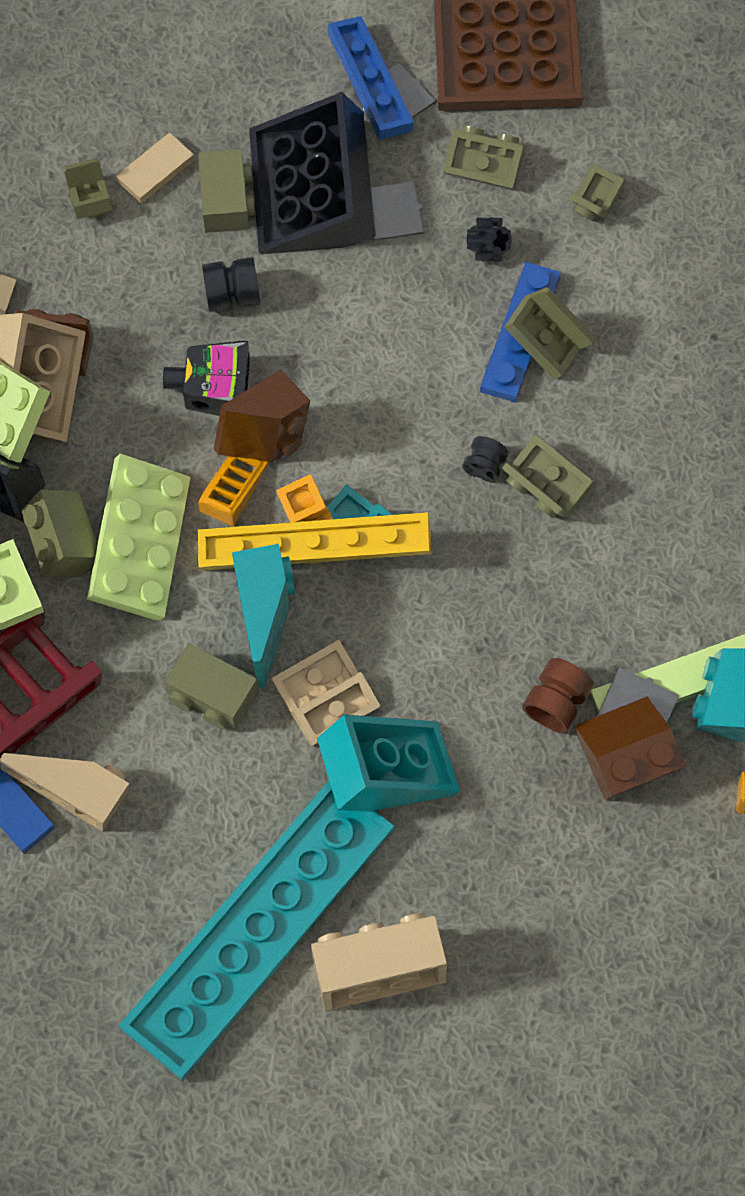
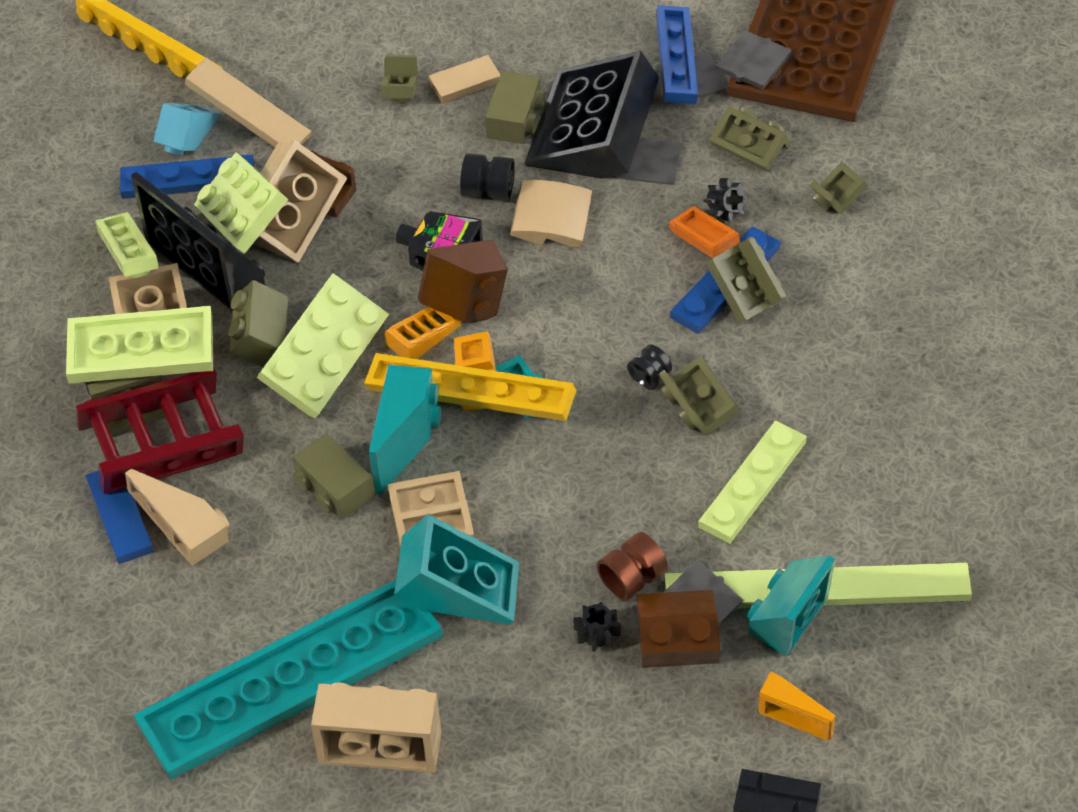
camera: 20 degrees right, 15 degrees down
none -> tan slope [510,180,592,247]
none -> black gear [573,602,621,652]
none -> orange tile [669,206,740,258]
none -> yellowish green plate [698,421,807,544]
none -> flat silver piece [716,30,791,90]

